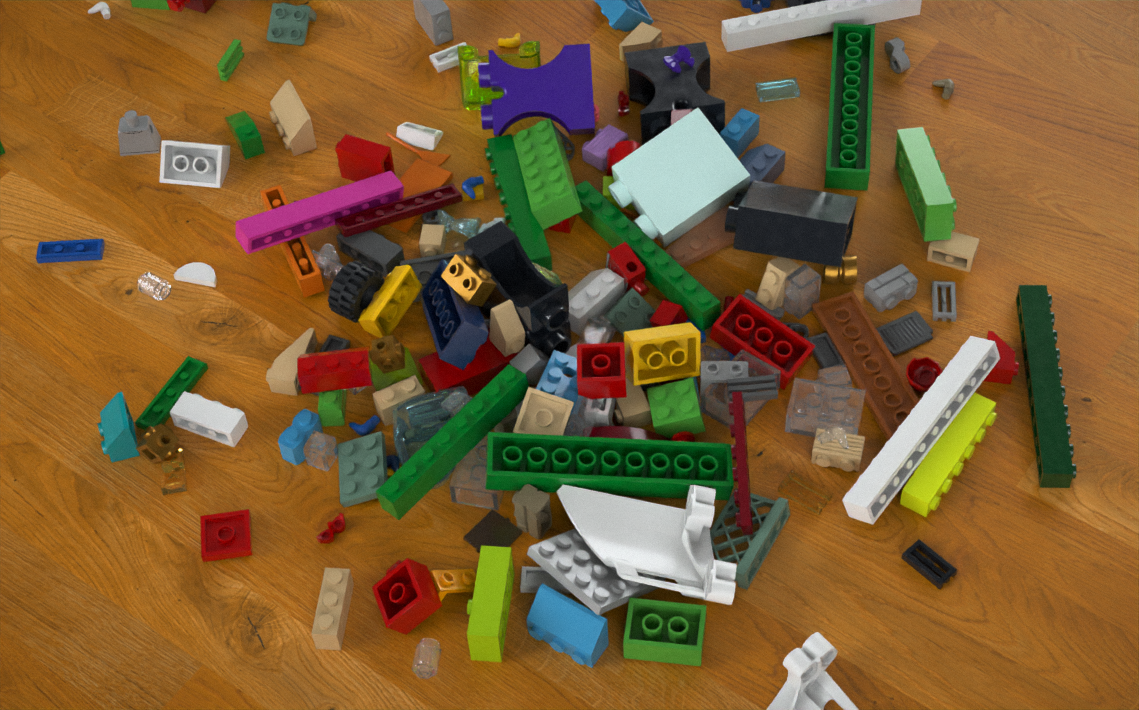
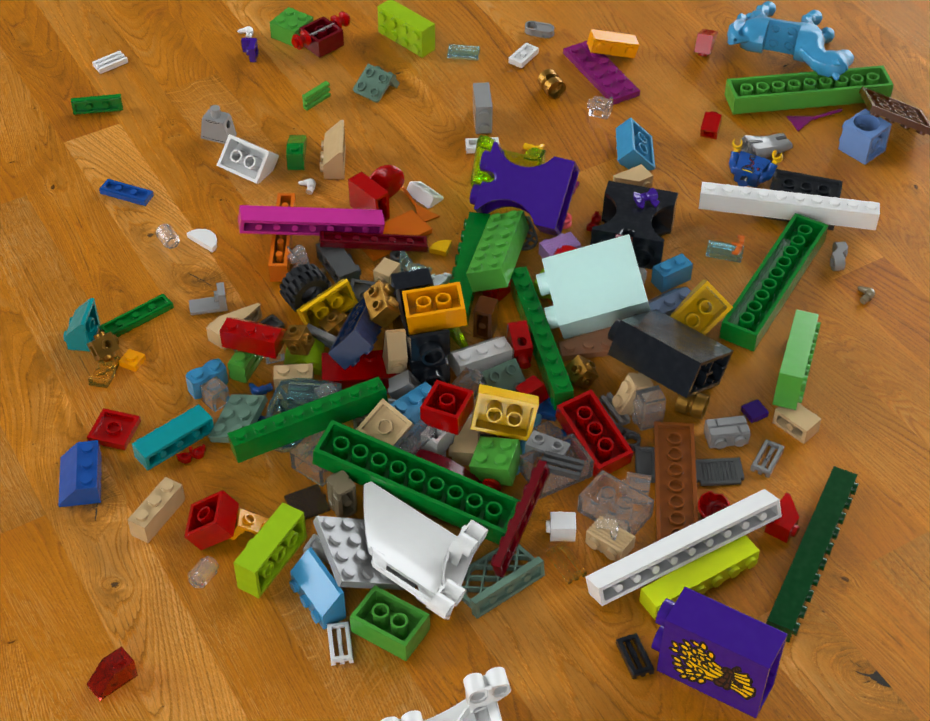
camera: 20 degrees right, 5 degrees down
white brick [170,391,249,447] -> none
blue animal [462,175,484,199] -> none
none -> blue slope [58,440,102,507]
none -> light orange plate [119,349,146,372]
none -> teal brick [132,404,214,471]
none -> light grey bracket [189,282,228,315]
none -> dark purple bracket [241,38,259,62]
none -> white animal [298,178,316,195]
none -> dark grey tile [307,323,336,349]
none -> pearl gold brick [318,309,348,337]
none -> white tile [327,621,354,666]
none -> red piece [369,165,405,198]
none -> light orange brick [402,282,468,335]
none -> reddish brown brick [473,295,498,340]
none -> white brick [546,511,576,542]
none -> pearl gold brick [565,355,599,389]
none -> dark purple brick [651,587,788,718]
none -> yellow slope [670,279,733,335]
none -> orange piece [731,235,745,255]
none -> dark purple tile [741,399,769,423]

